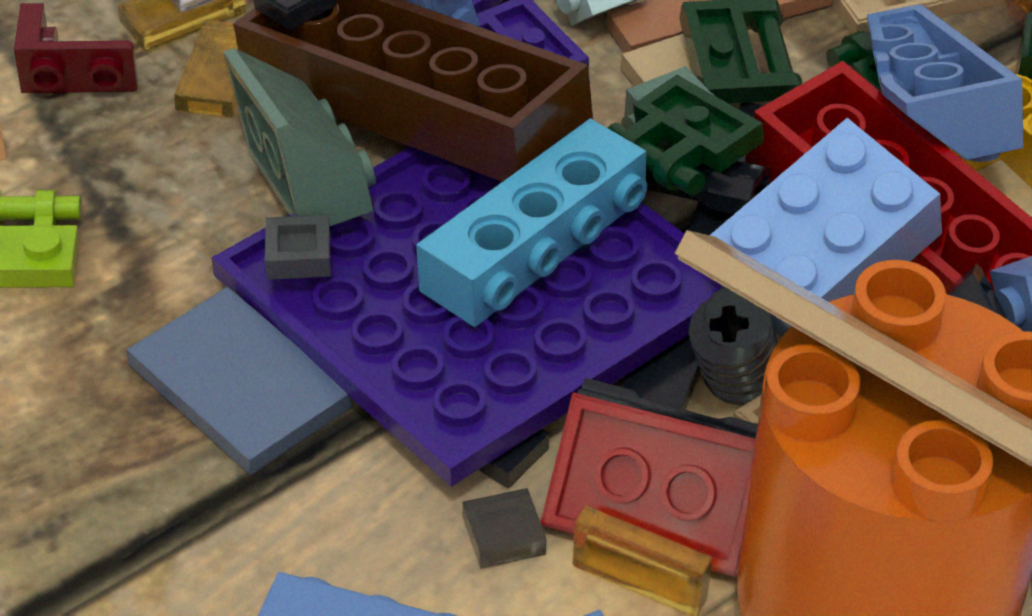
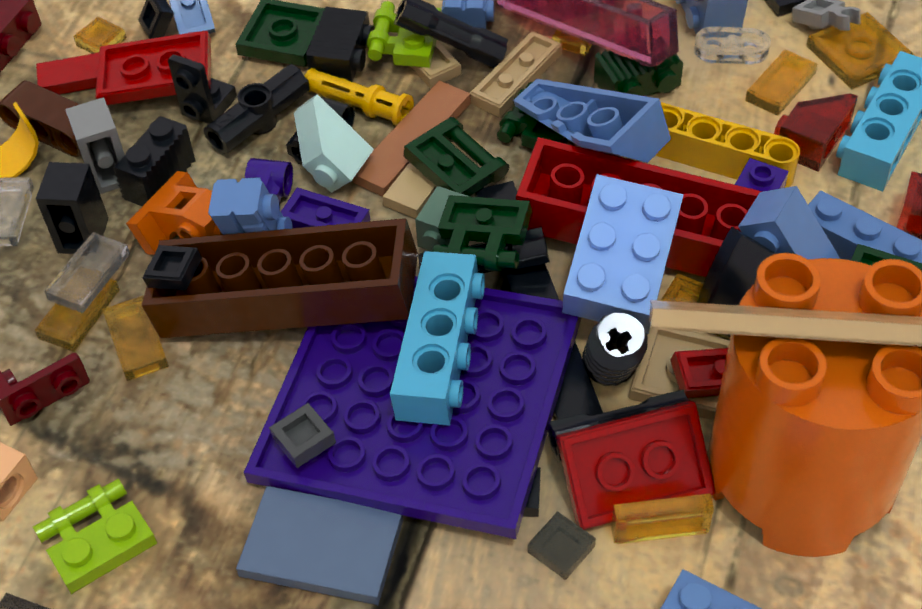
camera: 30 degrees left, 5 degrees up
sand green slope [223,48,376,226] -> none

